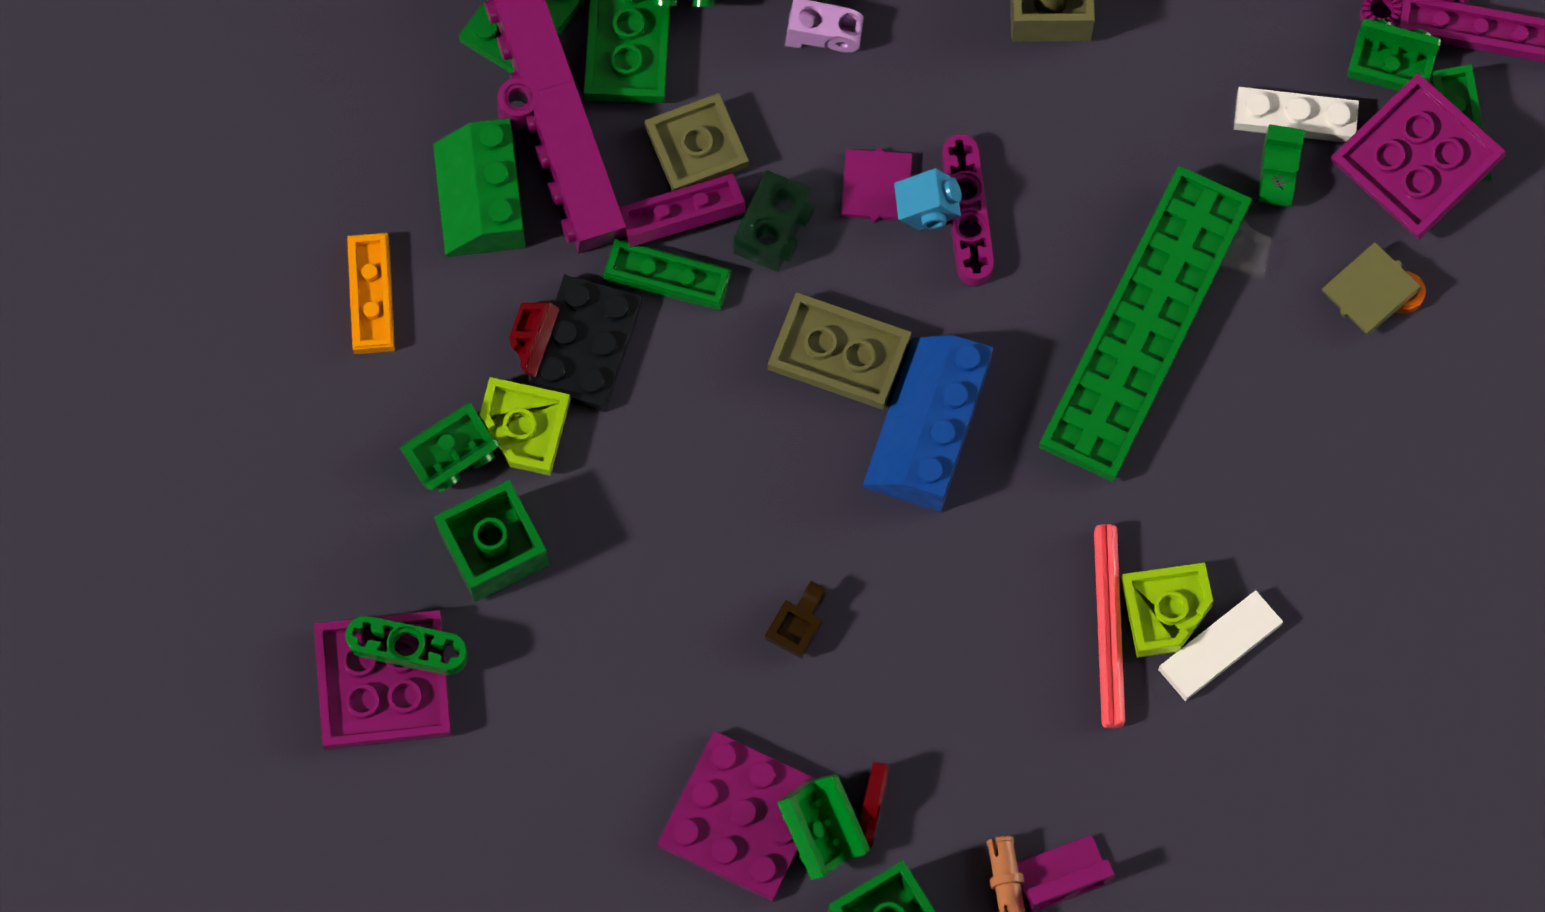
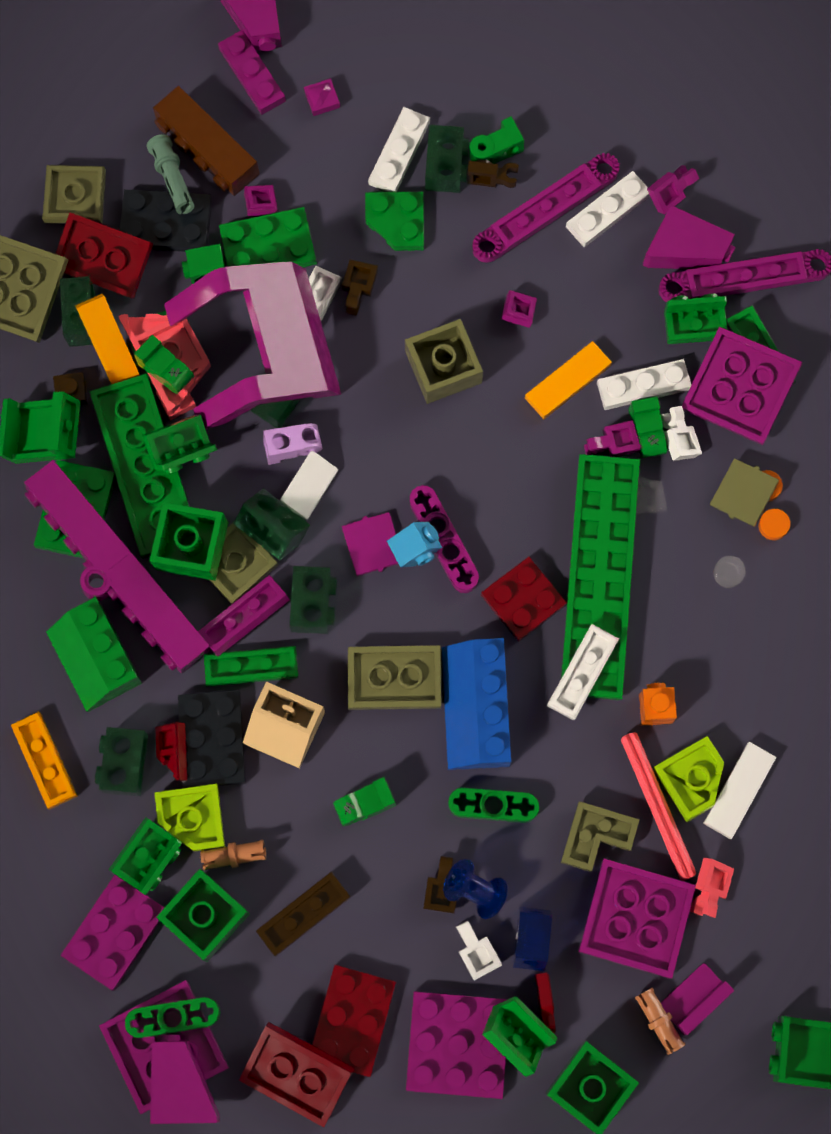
camera: 20 degrees left, 5 degrees up
none -> magenta plate [60,875,165,991]
none -> clear green brick [95,727,148,797]
none -> green brick [150,502,229,581]
none -> magenta slope [150,1035,220,1124]
none -> nougat pin [200,840,267,871]
none -> clear green brick [233,488,310,560]
none -> dark red plate [239,1022,354,1127]
none -> tan slope [243,682,325,769]
none -> dark brown plate [256,872,351,957]
none -> white slope [280,451,338,520]
none -> dark red plate [312,965,396,1077]
none -> green leg [333,777,396,827]
none -> clear blue hose [443,859,508,919]
none -> green beam [448,788,539,823]
none -> white plate [456,921,502,981]
none -> dark red plate [481,556,567,642]
none -> clear blue torso [513,907,552,971]
none -> light orange tile [525,341,612,419]
none -> white tile [547,624,619,720]
none -> olive plate [561,801,639,872]
none -> magenta plate [578,859,696,979]
none -> magenta plate [584,420,641,457]
none -> orange brick [639,683,677,726]
none -> white plate [661,406,702,461]
none -> coral plate [689,858,734,918]
none -> clear tile [714,556,746,588]
none -> orange tile [758,509,790,541]

